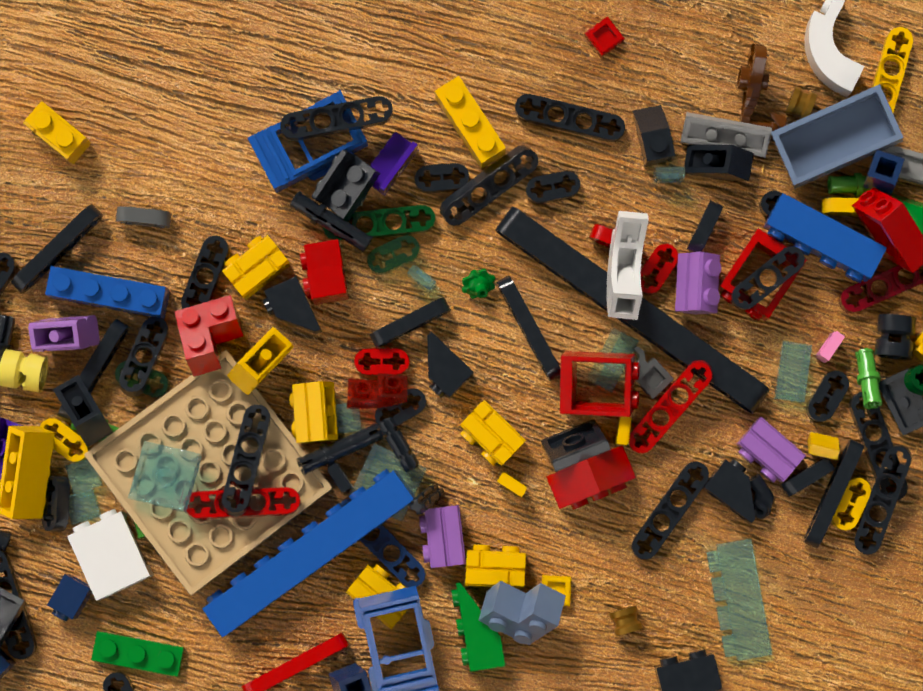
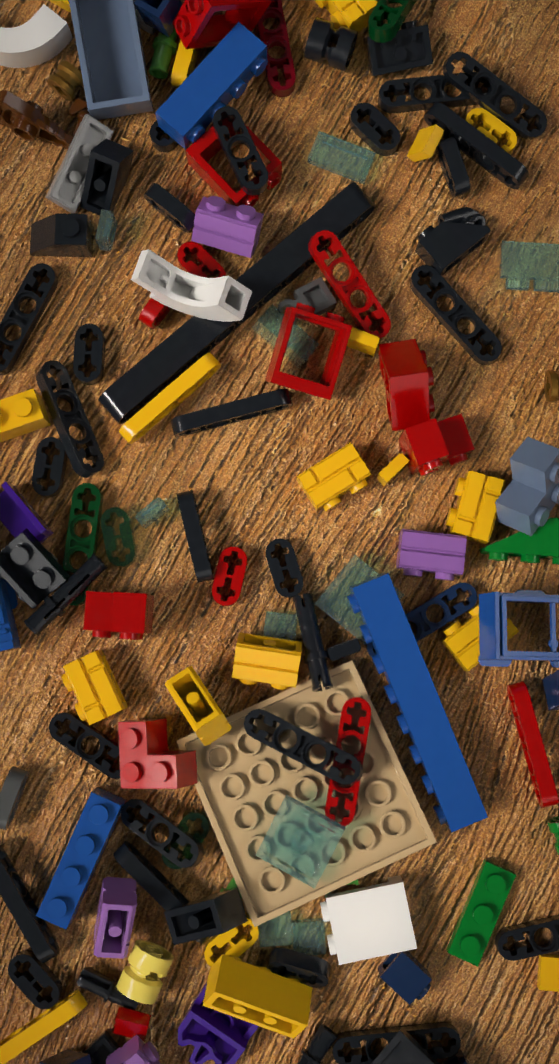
camera: 75 degrees left, 0 degrees up
black slope [263,276,322,334] -> none
clear red slope [347,373,407,409] -> none
black axle [379,417,419,472] -> none
black axle [410,484,444,515] -> none
black slope [427,332,474,399] -> none
green plant [462,269,496,299] -> none
black plate [541,419,611,472] -> none
yellow tile [541,575,571,606] -> none
medium lavender brick [736,417,806,483] -> none
bright pink tile [816,331,845,363] -> none
bright green pin [855,348,883,409] -> none
none -> yellow beam [119,352,222,444]
none -> red brick [399,413,475,477]

